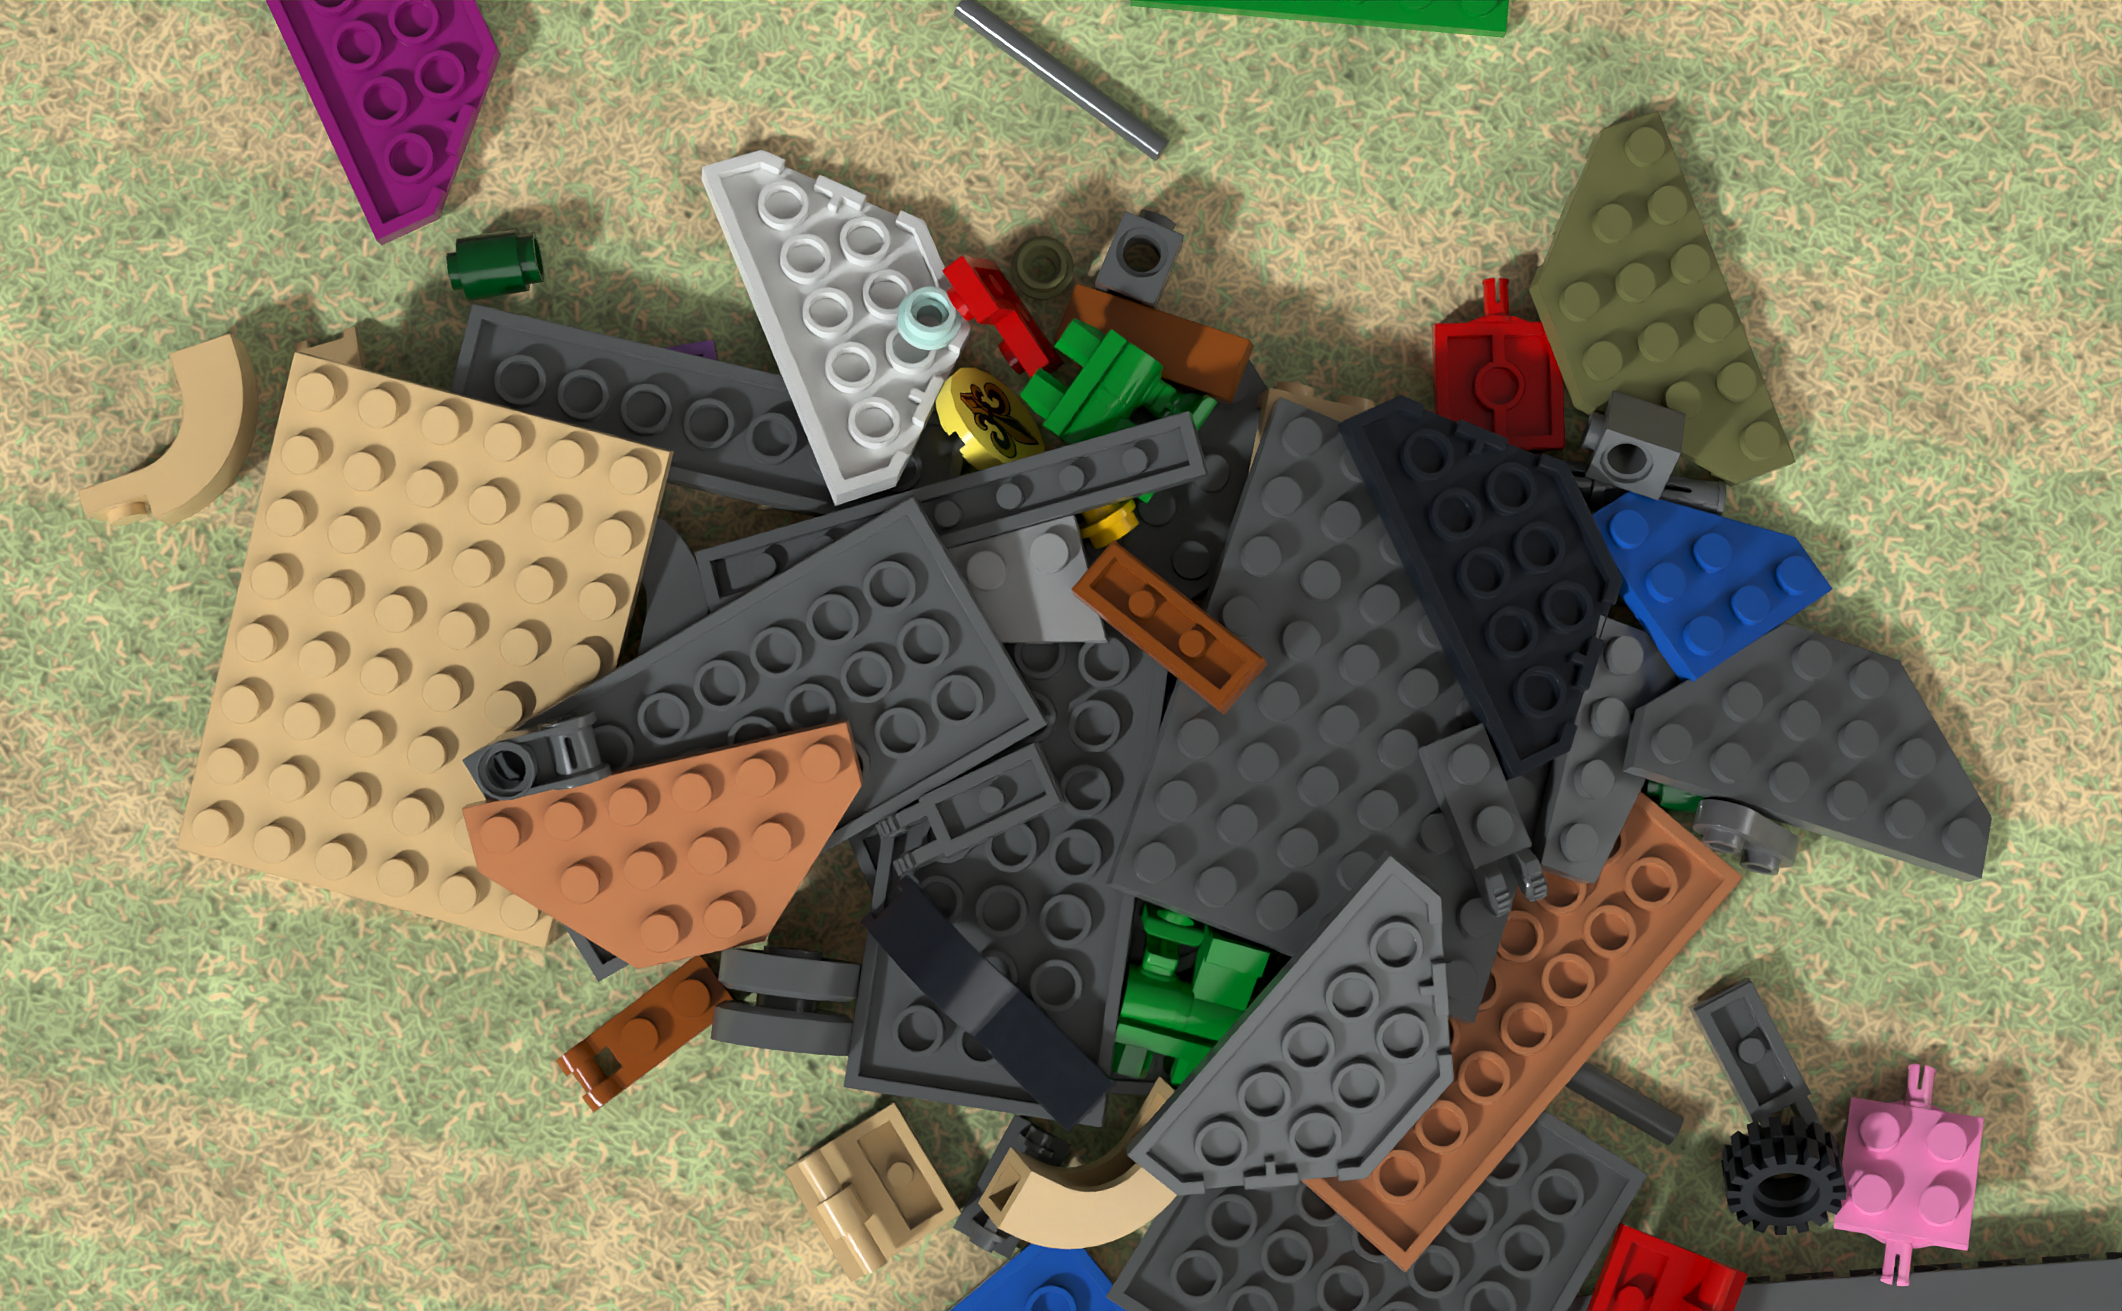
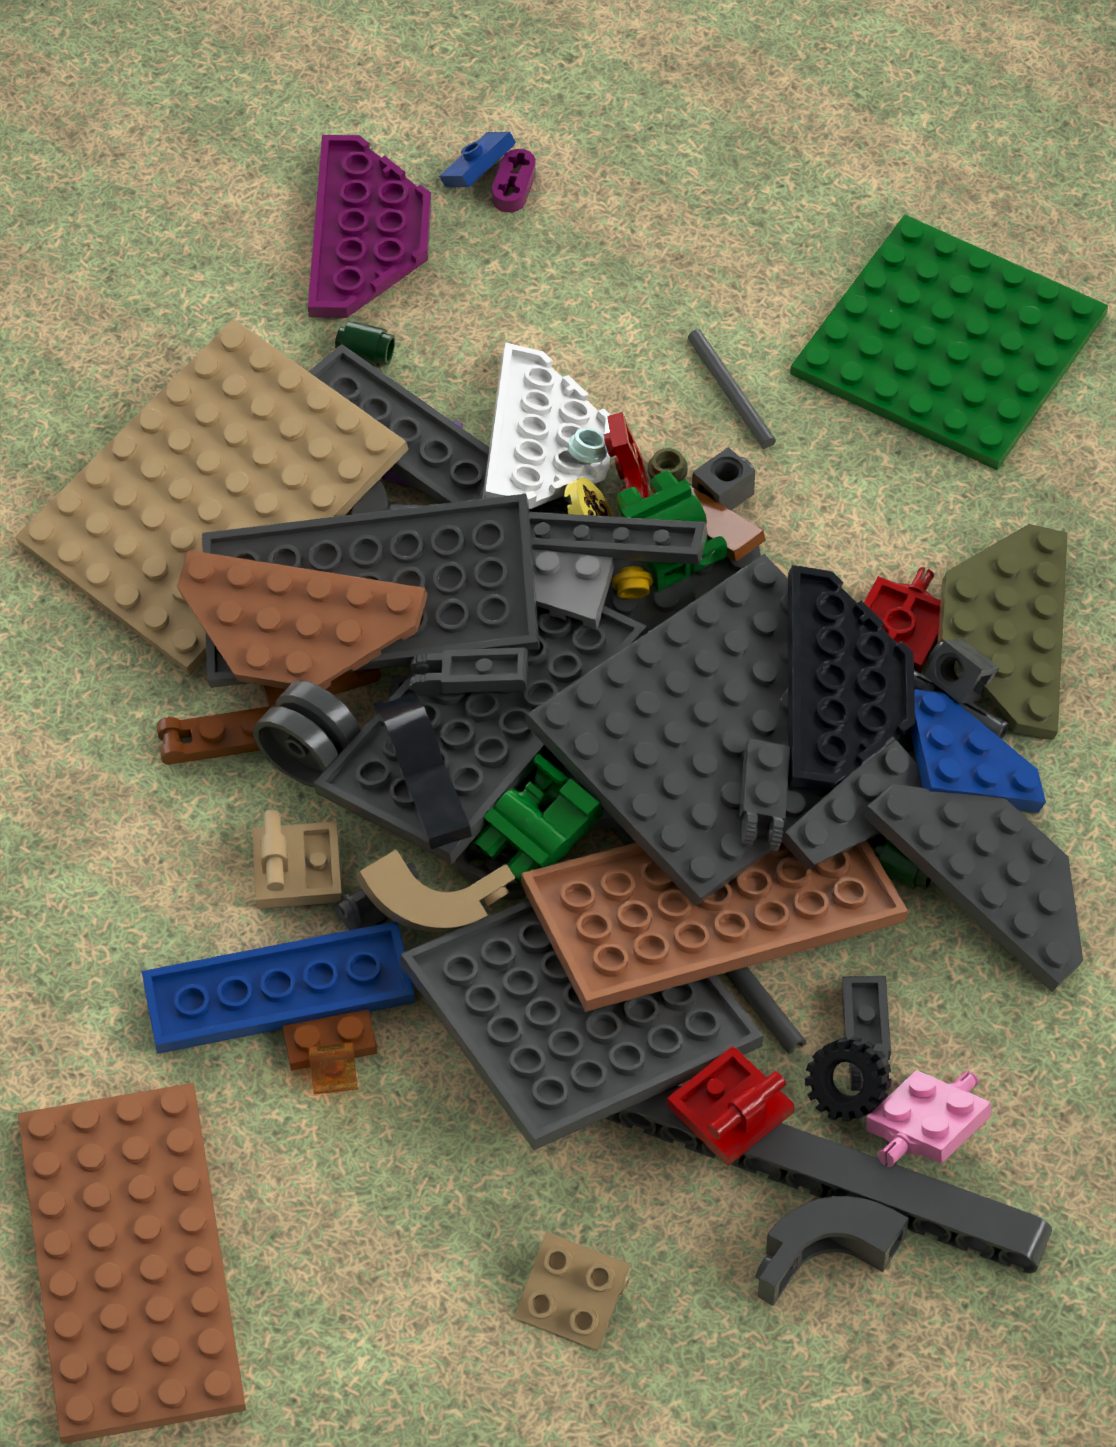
camera: 25 degrees right, 30 degrees down
tan arch [77,333,259,527] -> none
dark grey piece [475,710,611,800] -> none
dark orange tile [1071,540,1267,715] -> none
dark grey plate [1126,849,1454,1196] -> none
flat silver plate [1693,799,1800,875] -> none

